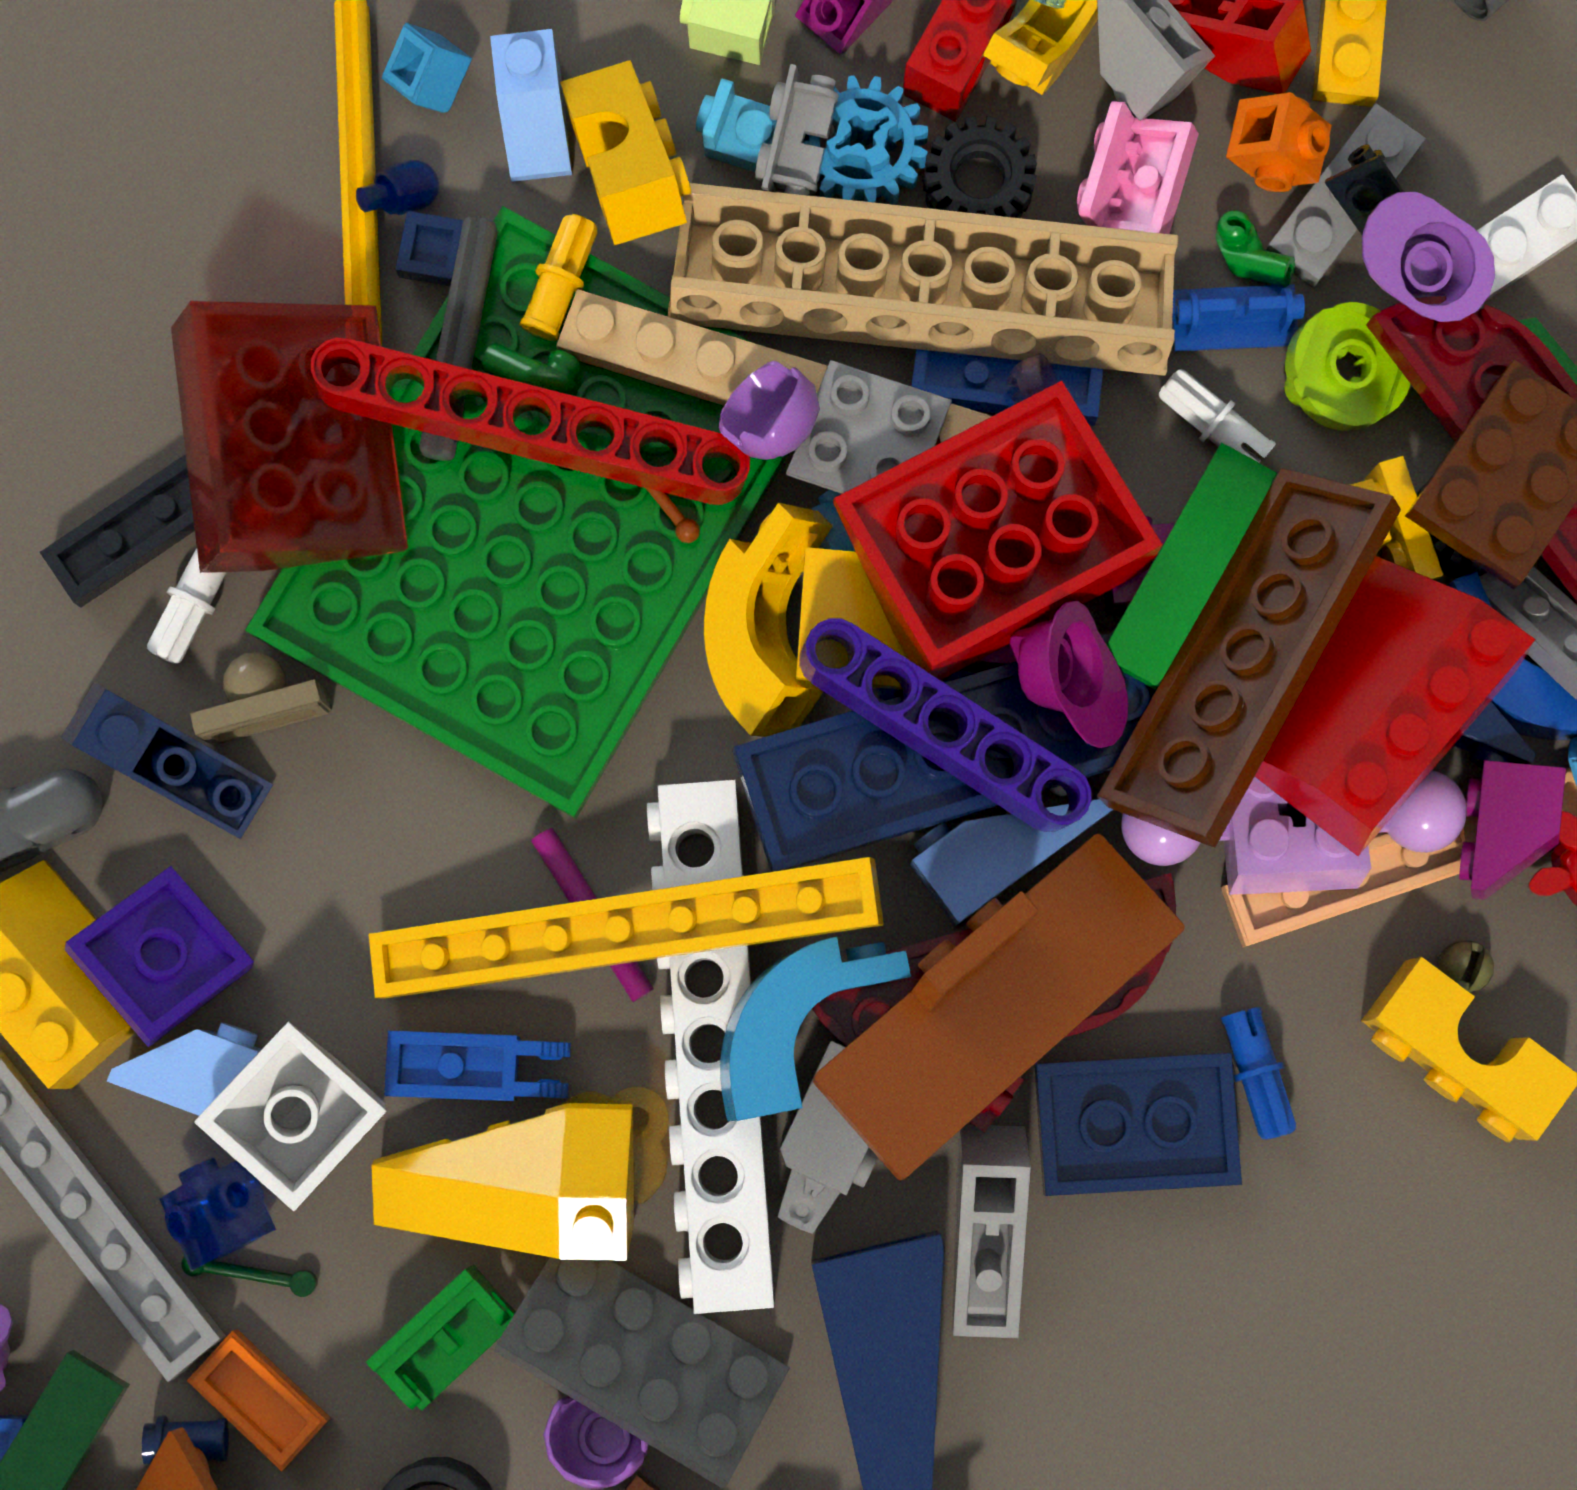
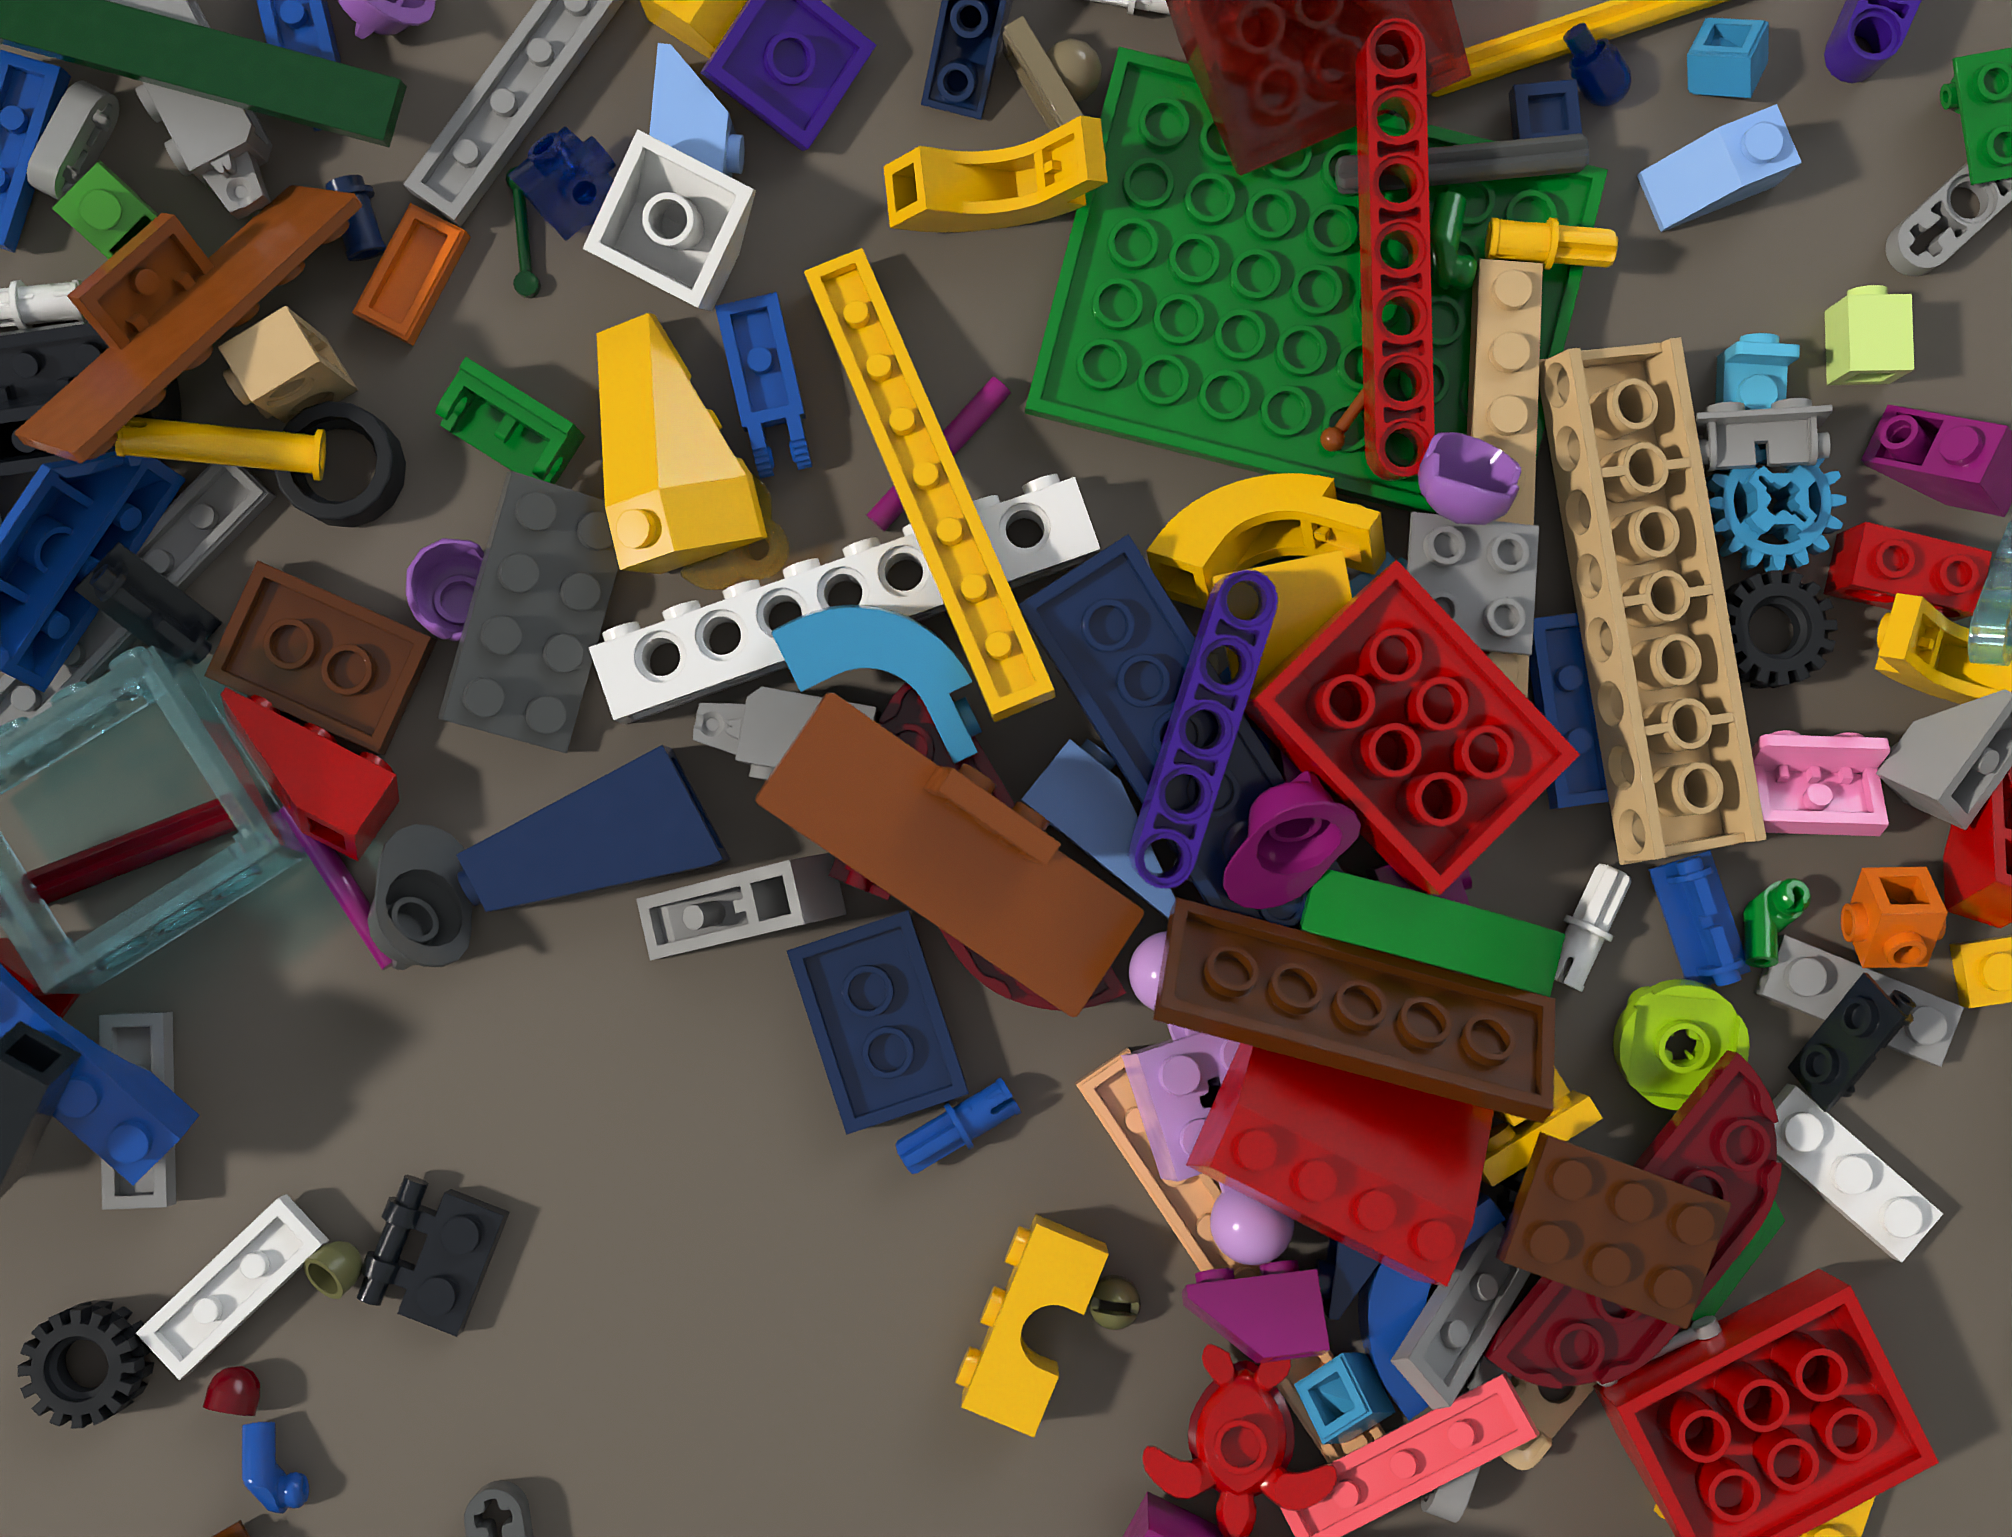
camera: 75 degrees right, 5 degrees up
yellow arch [560,60,691,246] -> none
clear purple hinge [1007,353,1058,404] -> none
medium lavender piece [1362,192,1495,322] -> none
none -> yellow arch [883,115,1108,232]

